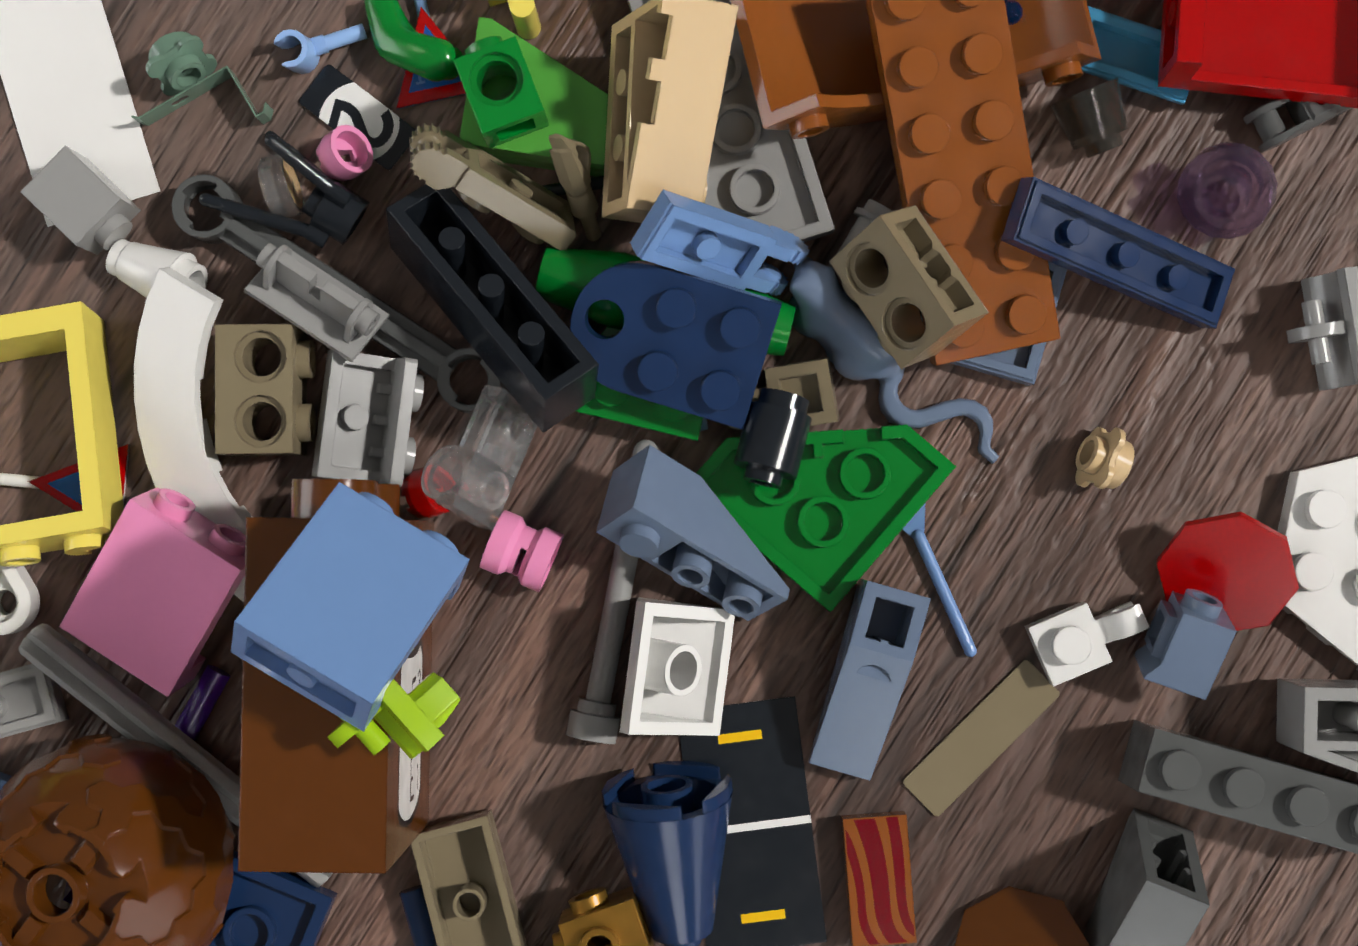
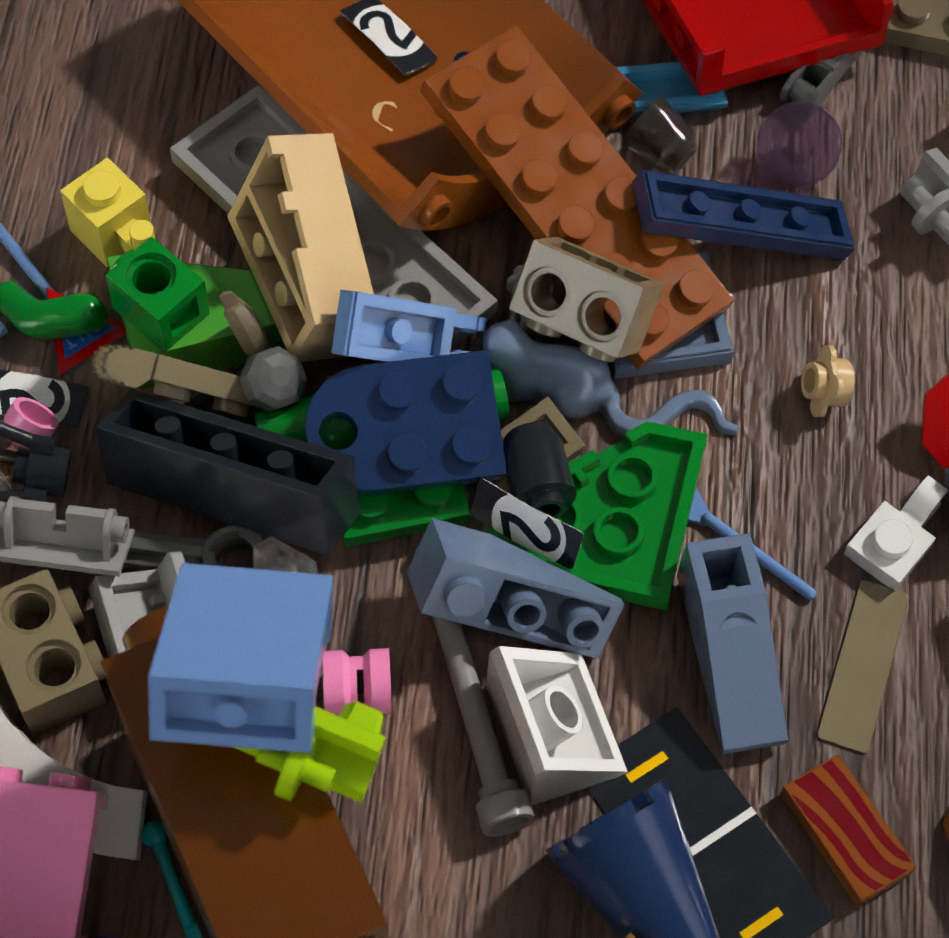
camera: 30 degrees left, 25 degrees down
none -> dark grey tile [239,346,307,412]
none -> sticker [471,478,584,569]

